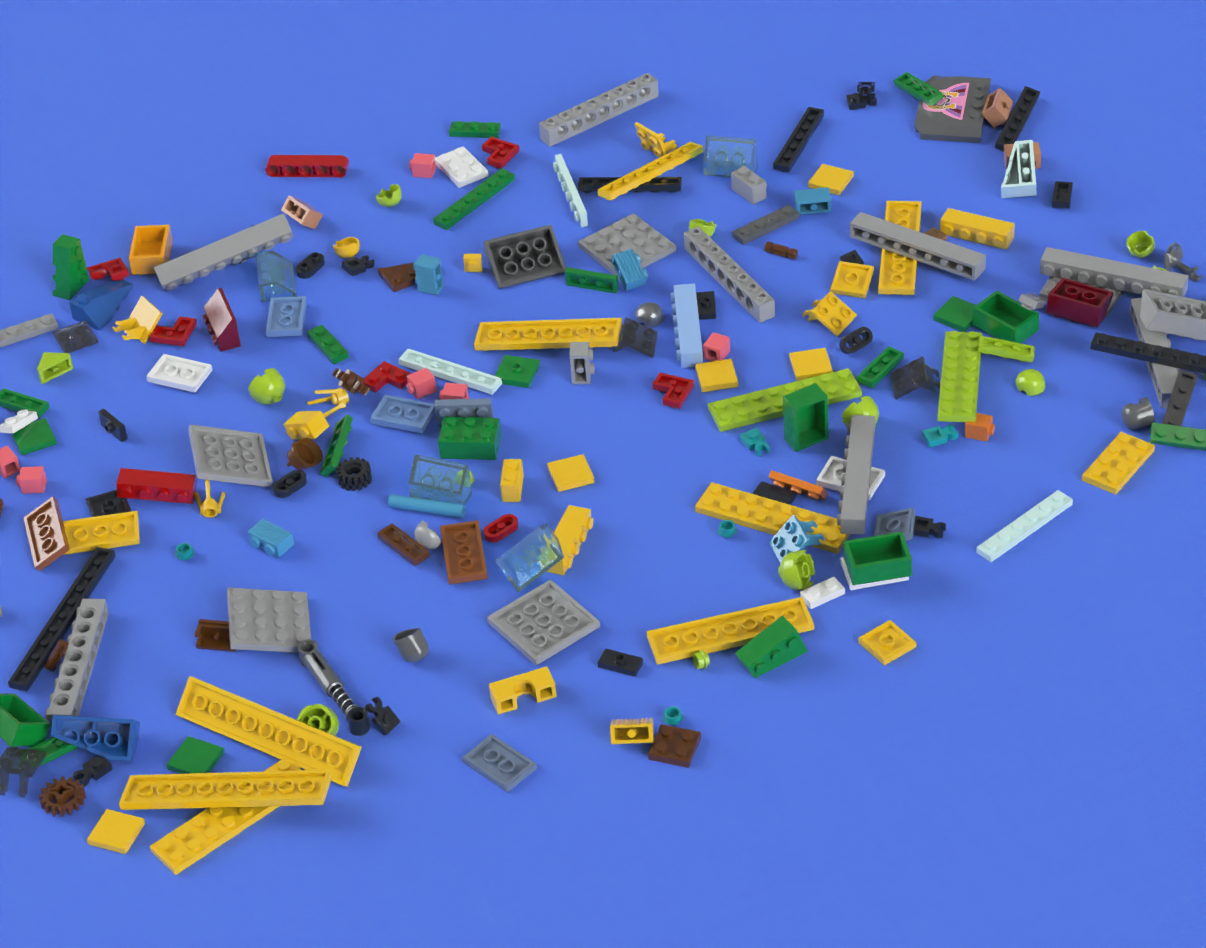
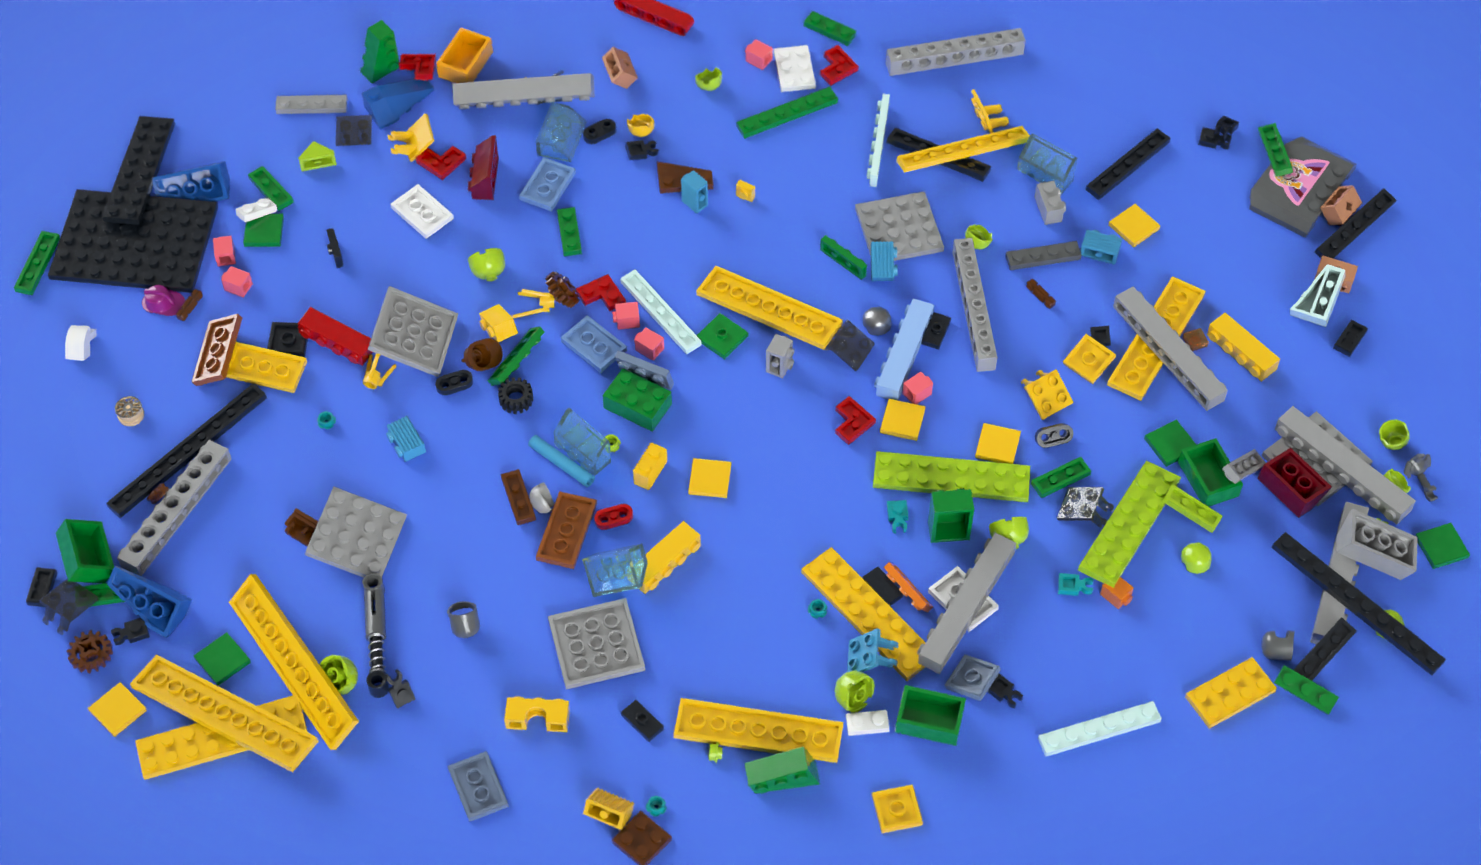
camera: 20 degrees right, 15 degrees up
dark grey slope [483,225,566,289] -> none

